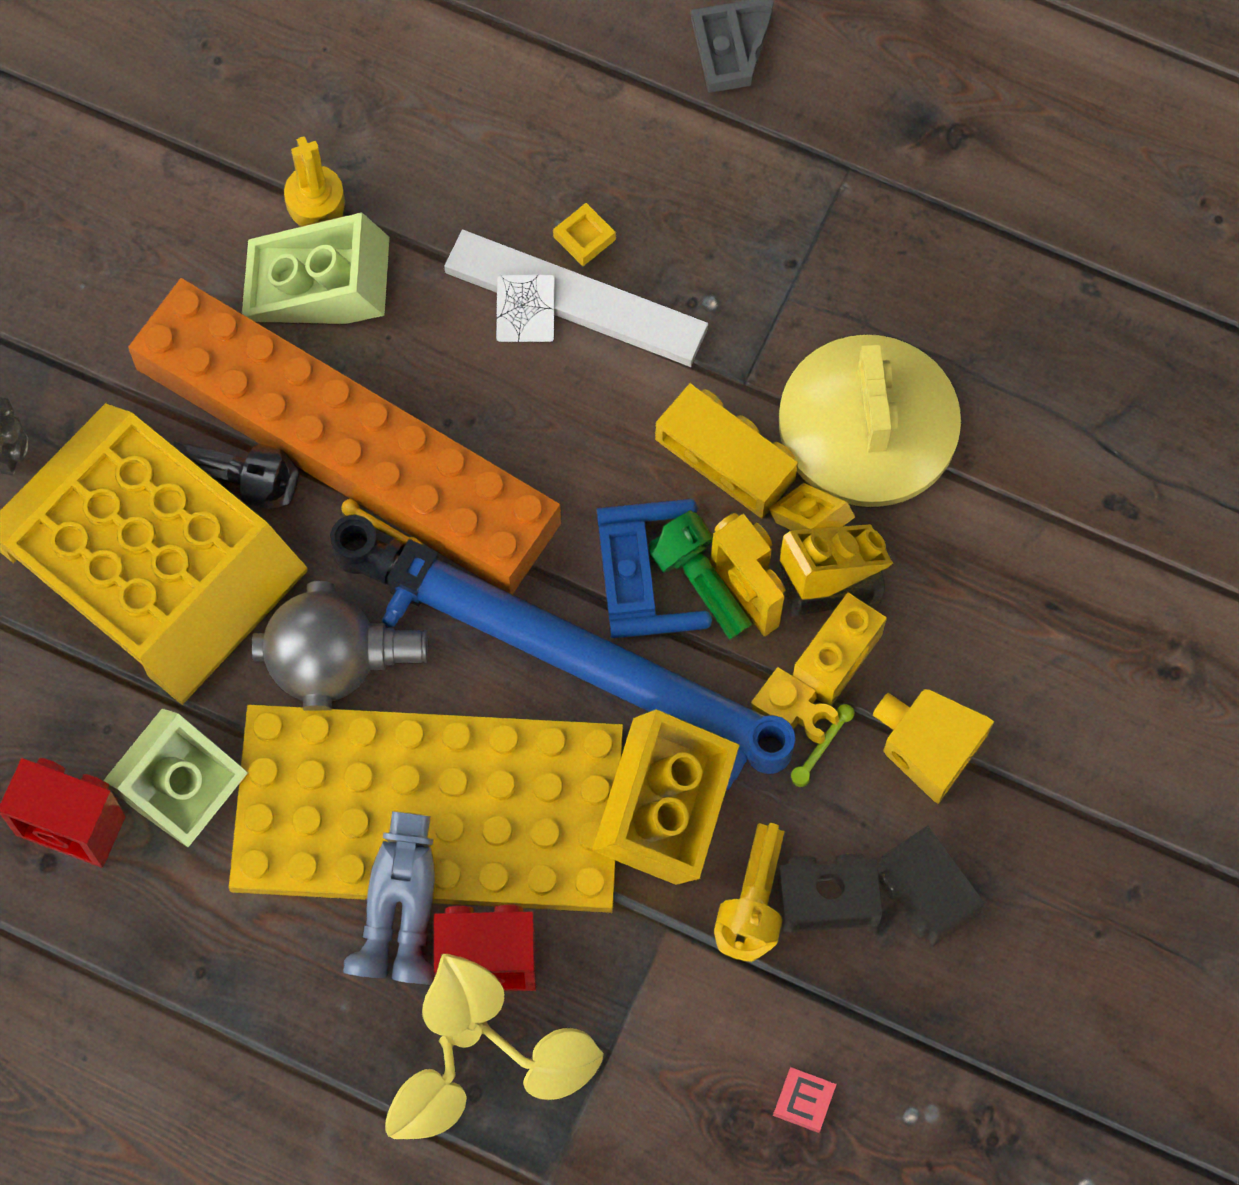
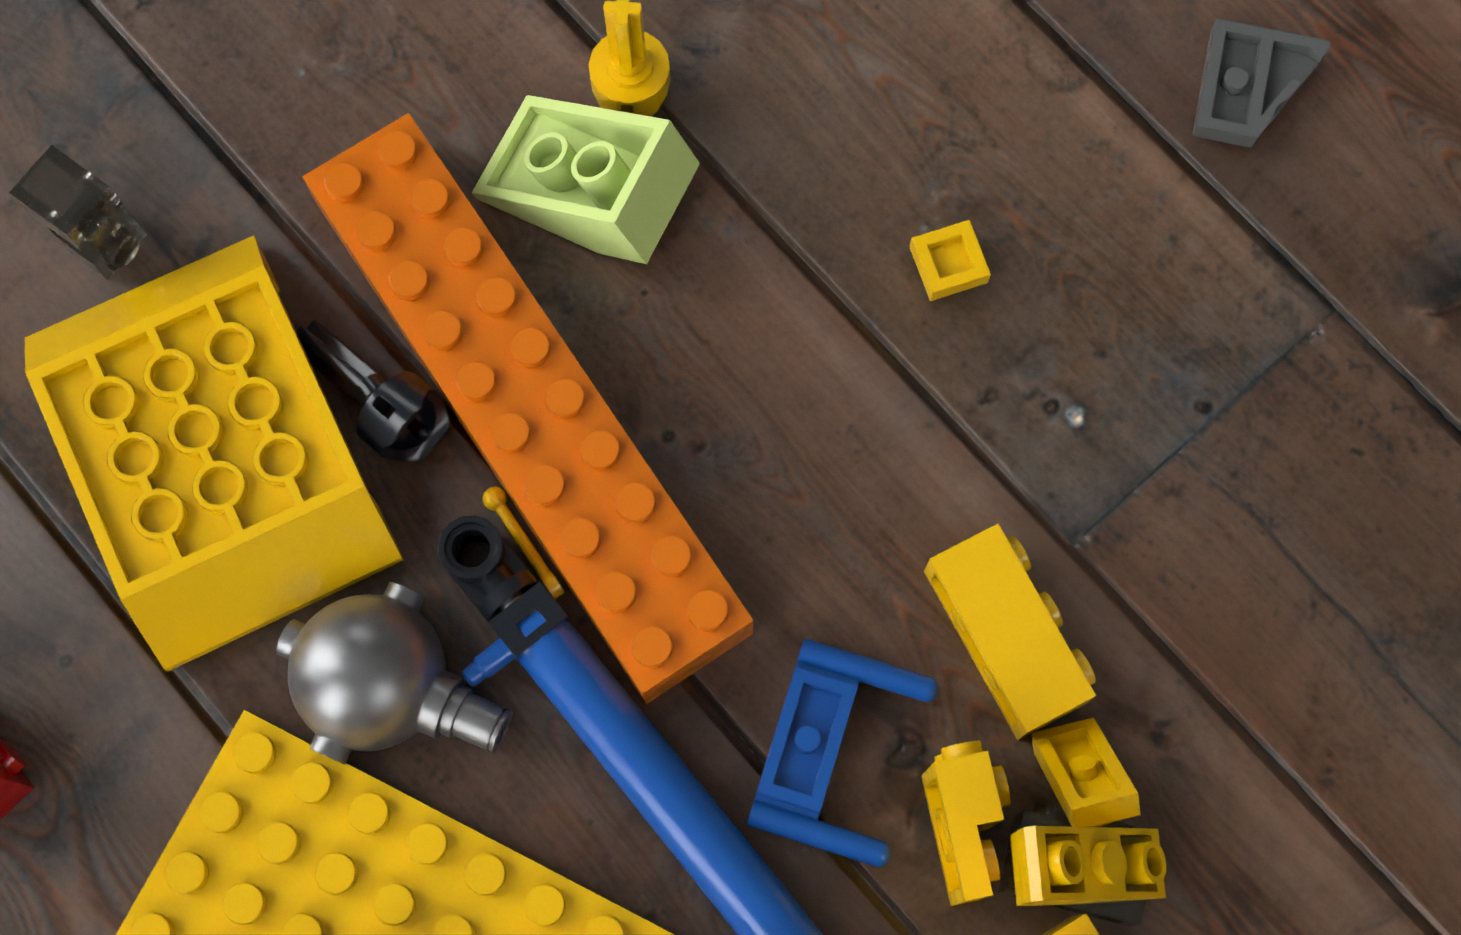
camera: 25 degrees right, 5 degrees up
yellowish green slope [103,709,248,847] -> none
white tile [444,229,708,367] -> none
white sticker [496,275,555,342] -> none
green piece [649,510,752,640] -> none
light yellow bracket [779,335,961,507] -> none

